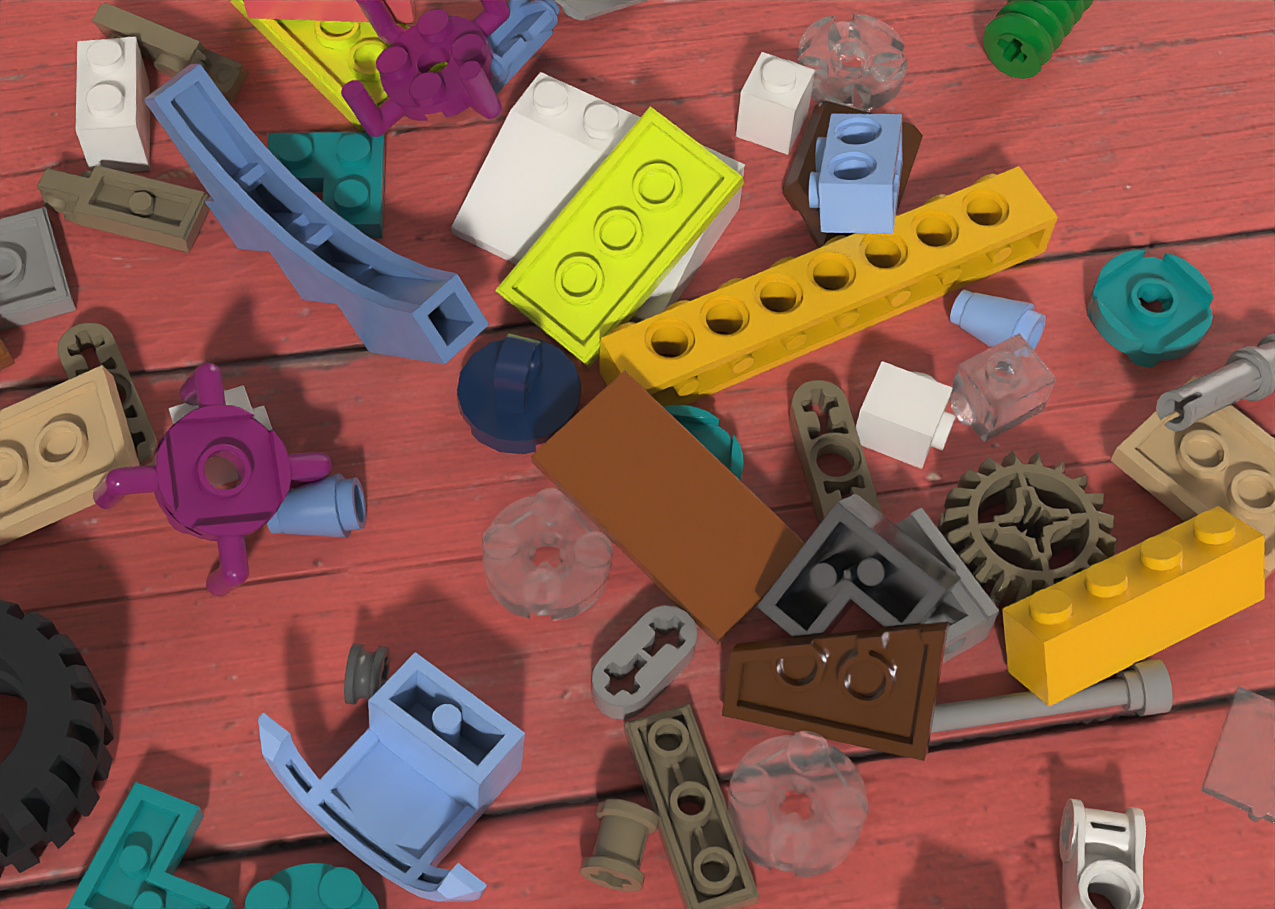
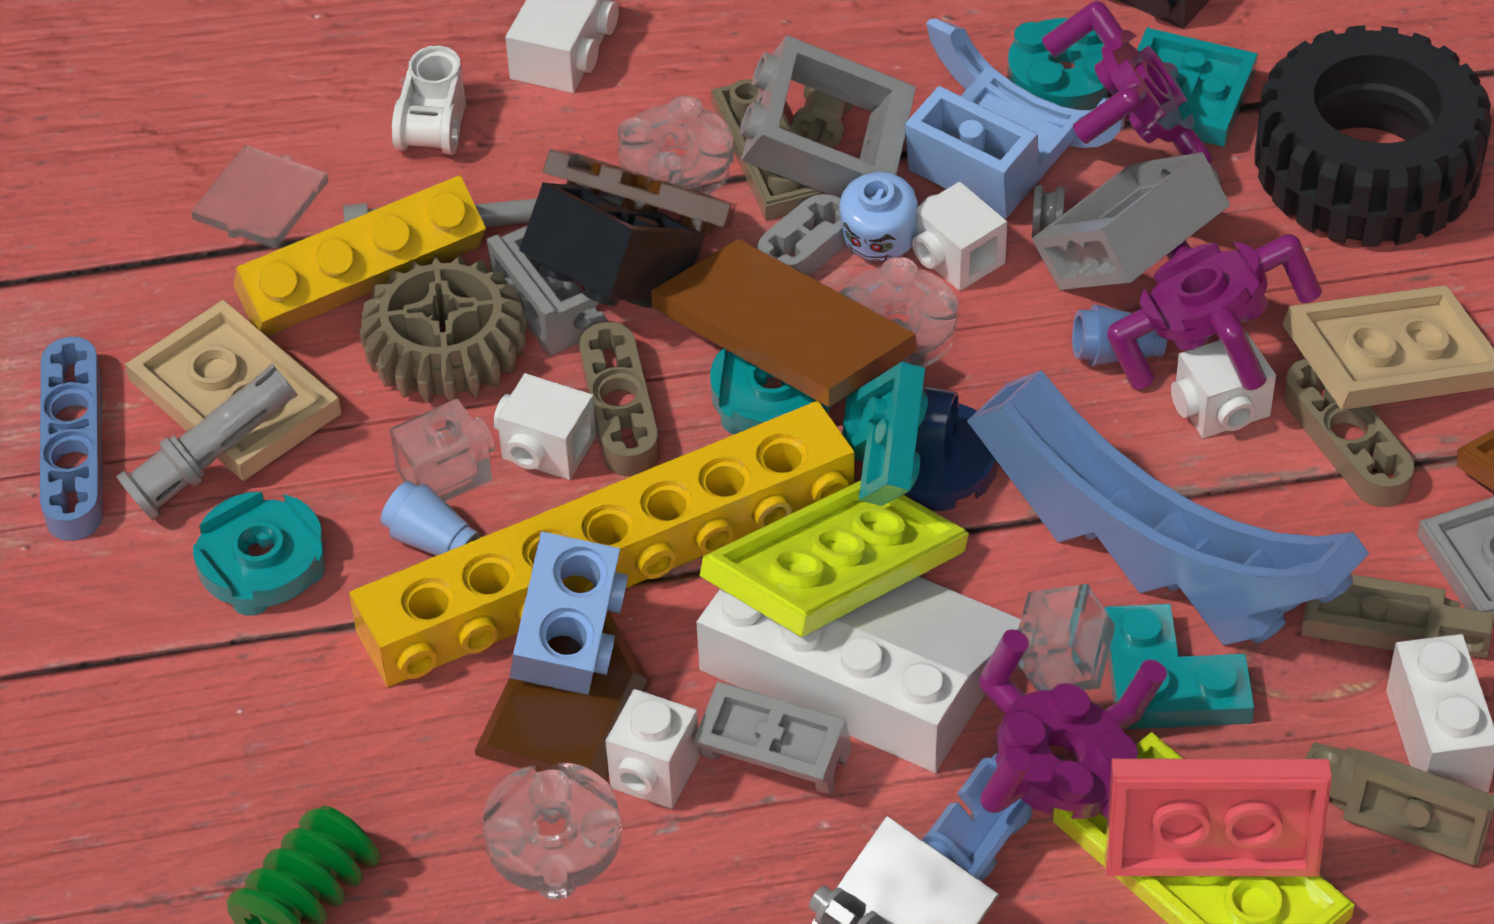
camera: 175 degrees left, 10 degrees down
none -> light grey hinge [694,681,852,795]
none -> light grey window [739,35,916,198]
none -> light blue head [839,172,918,262]
none -> teal plate [842,362,928,506]
none -> white brick [912,181,1007,291]
none -> clear brick [1017,584,1115,691]
none -> light grey window [1032,152,1230,290]
none -> magenta plate [1042,1,1212,165]

